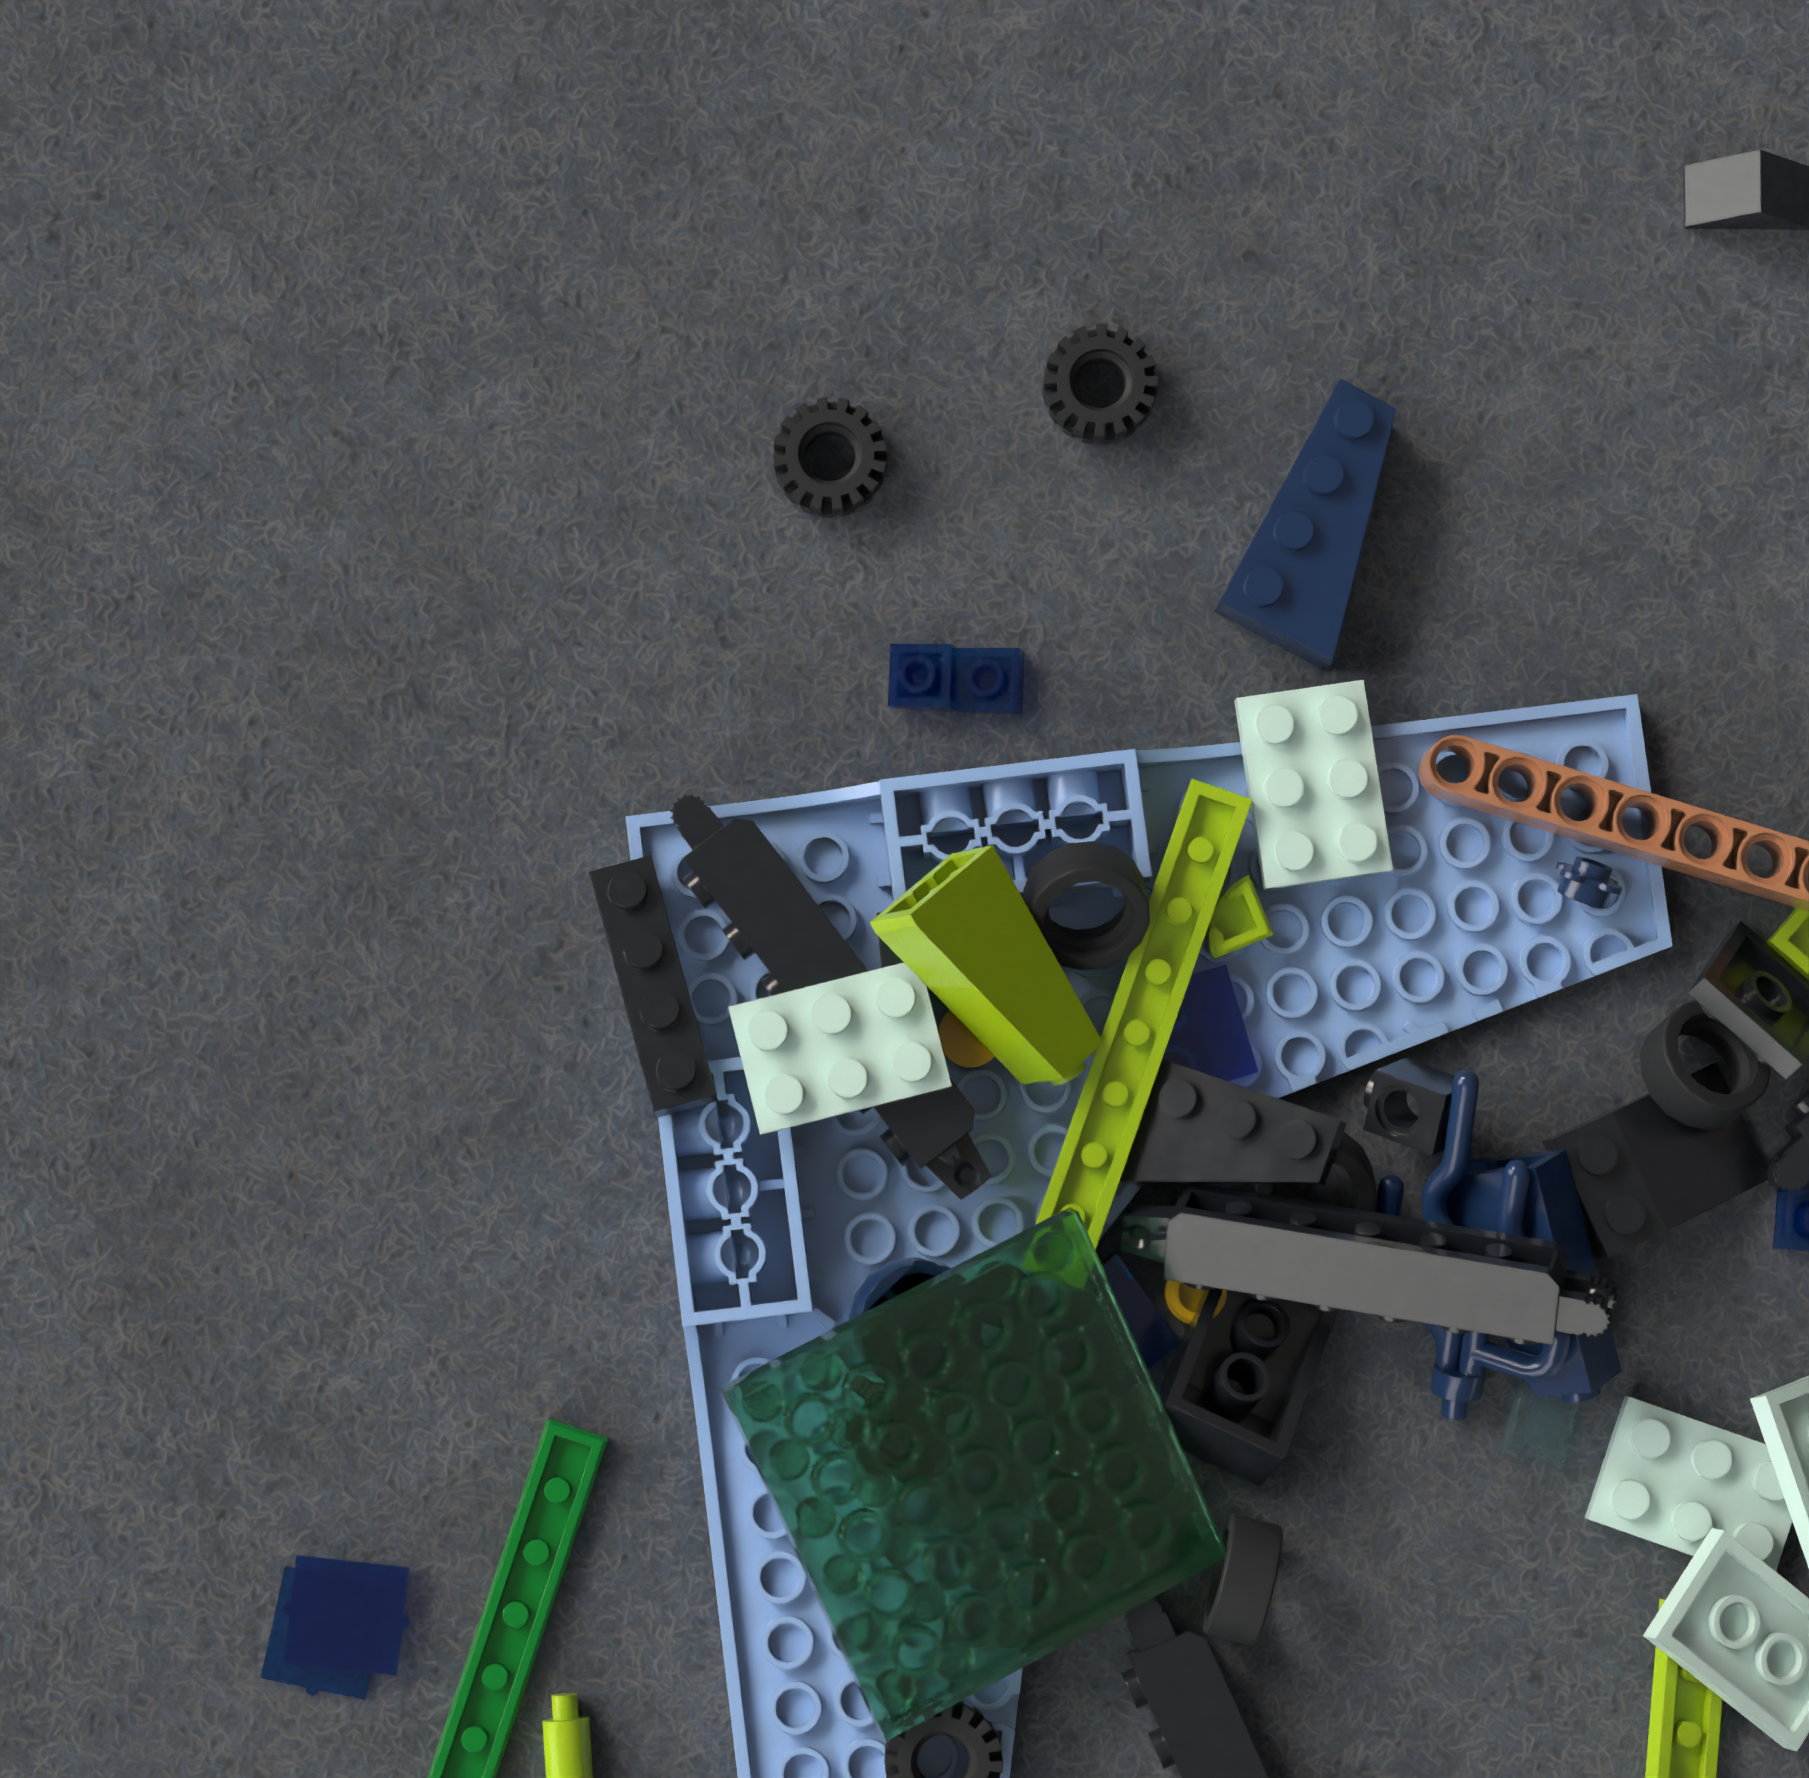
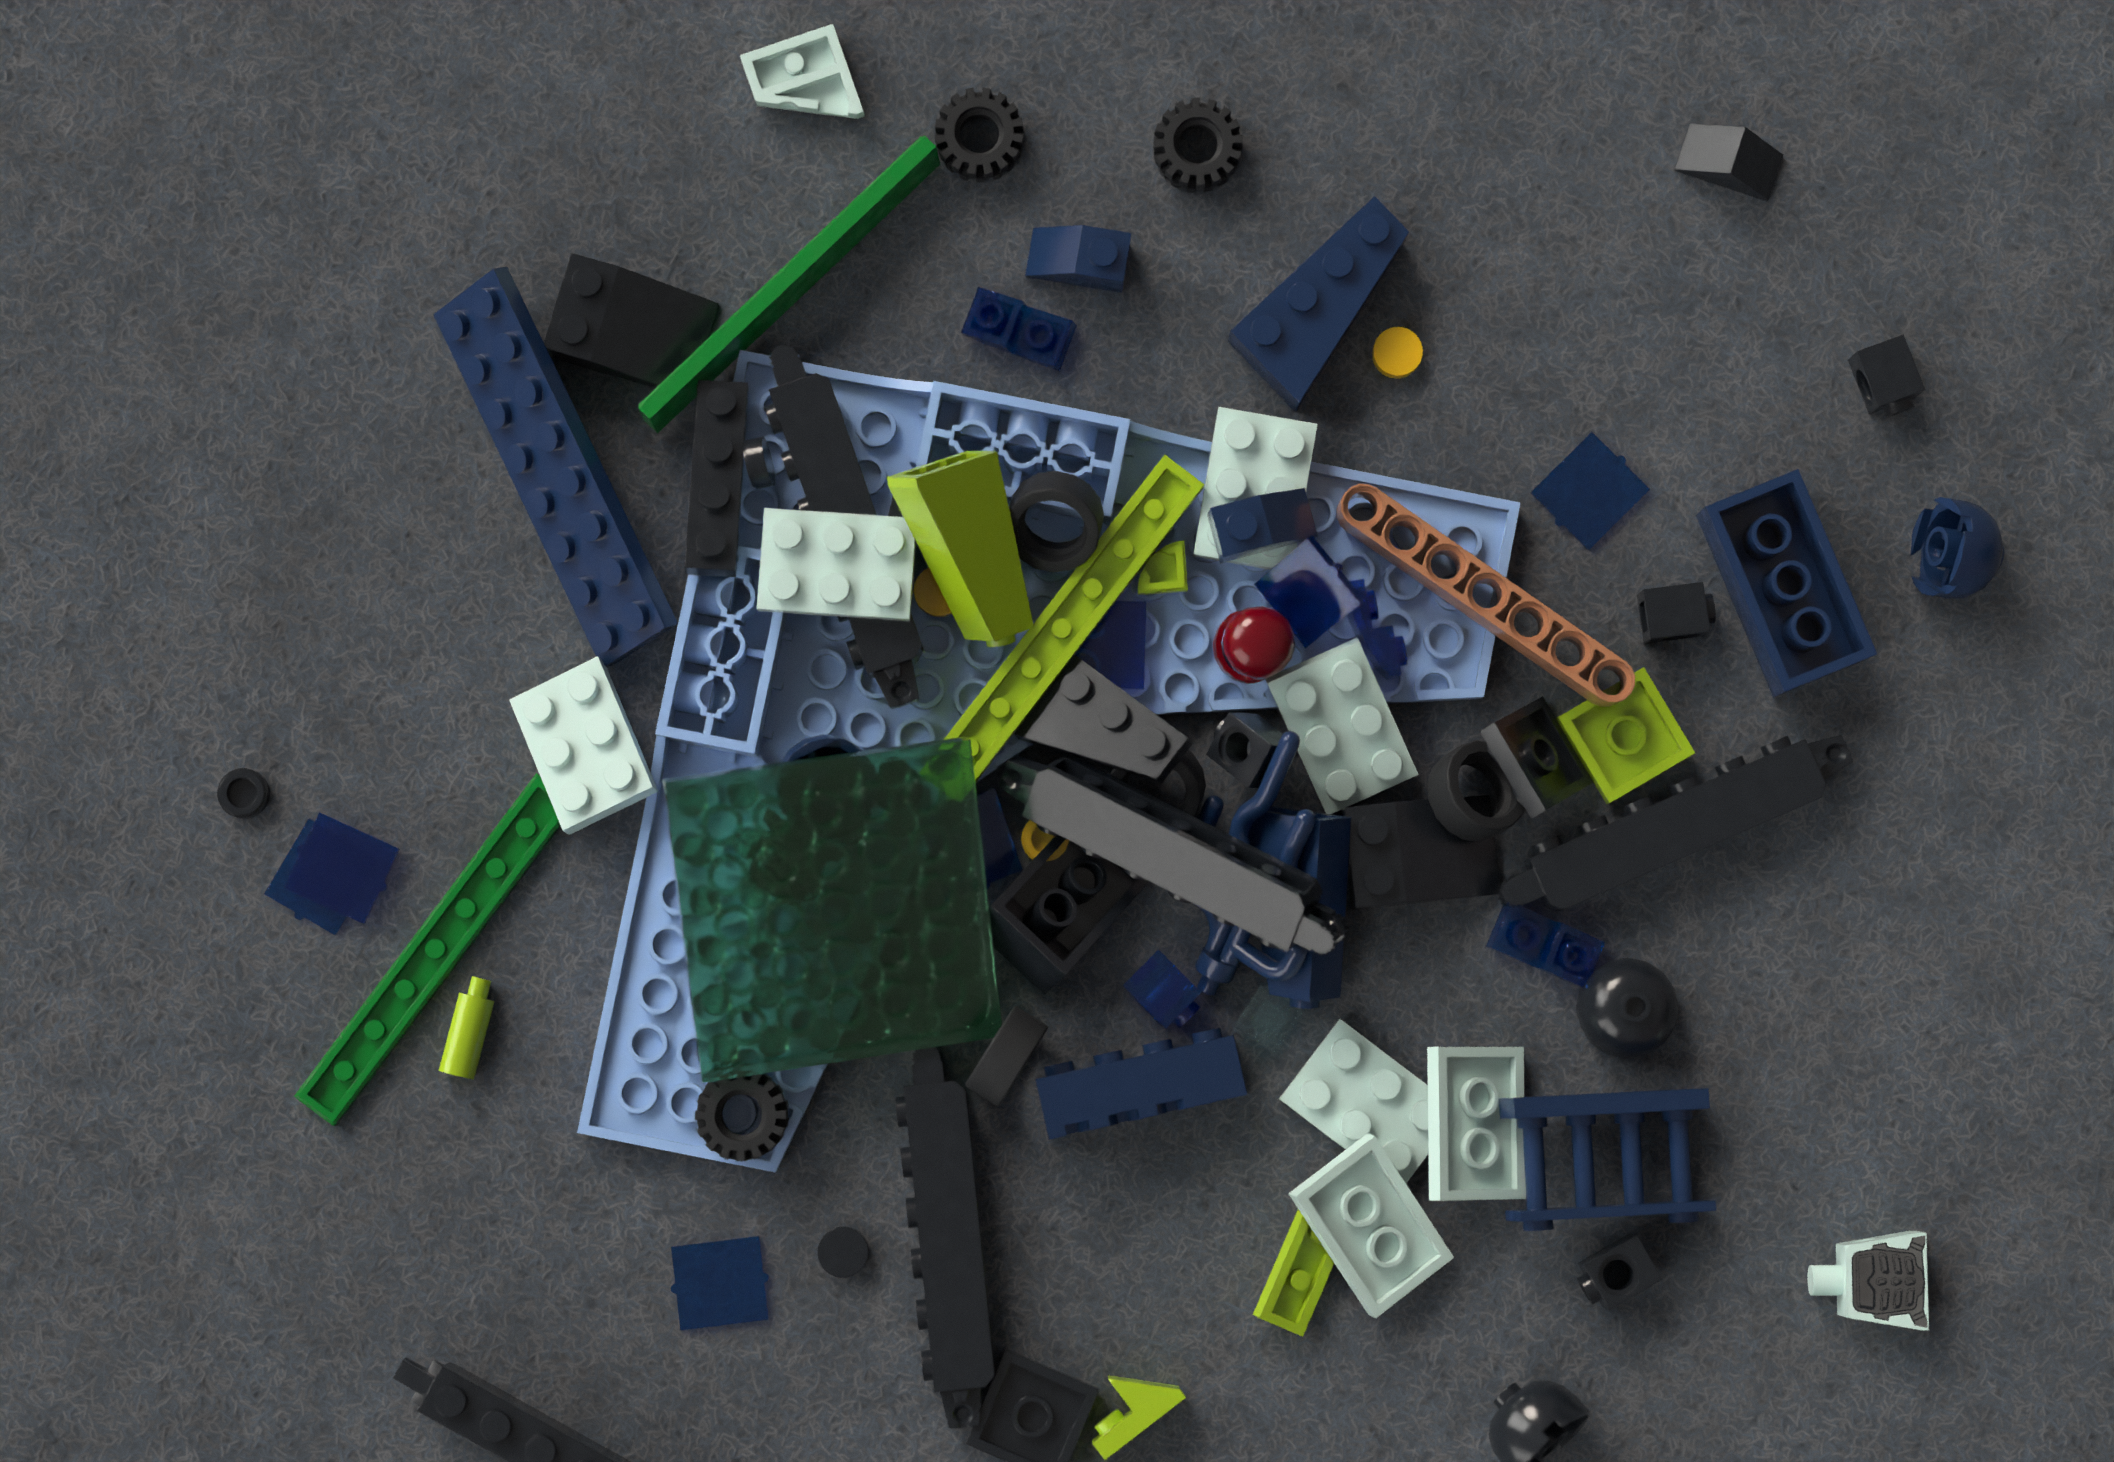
camera: 20 degrees right, 0 degrees up
dark blue plate [1556,856,1623,908] -> none
none -> black tile [217,768,270,819]
none -> dark blue plate [433,266,678,667]
none -> light aqua plate [509,656,658,835]
none -> black slope [544,253,719,388]
none -> green tile [638,135,940,434]
none -> light aqua wing [740,24,865,119]
none -> black tile [743,437,775,489]
none -> dark blue slope [1025,225,1131,293]
none -> dark blue wedge [1036,1028,1247,1140]
none -> clear blue brick [1122,949,1202,1029]
none -> dark blue slope [1207,488,1318,563]
none -> dark red helmet [1213,606,1295,684]
none -> clear blue piece [1254,535,1364,648]
none -> light aqua plate [1265,637,1419,814]
none -> clear blue slope [1339,579,1408,680]
none -> yellow tile [1372,327,1423,379]
none -> clear blue piece [1531,432,1650,550]

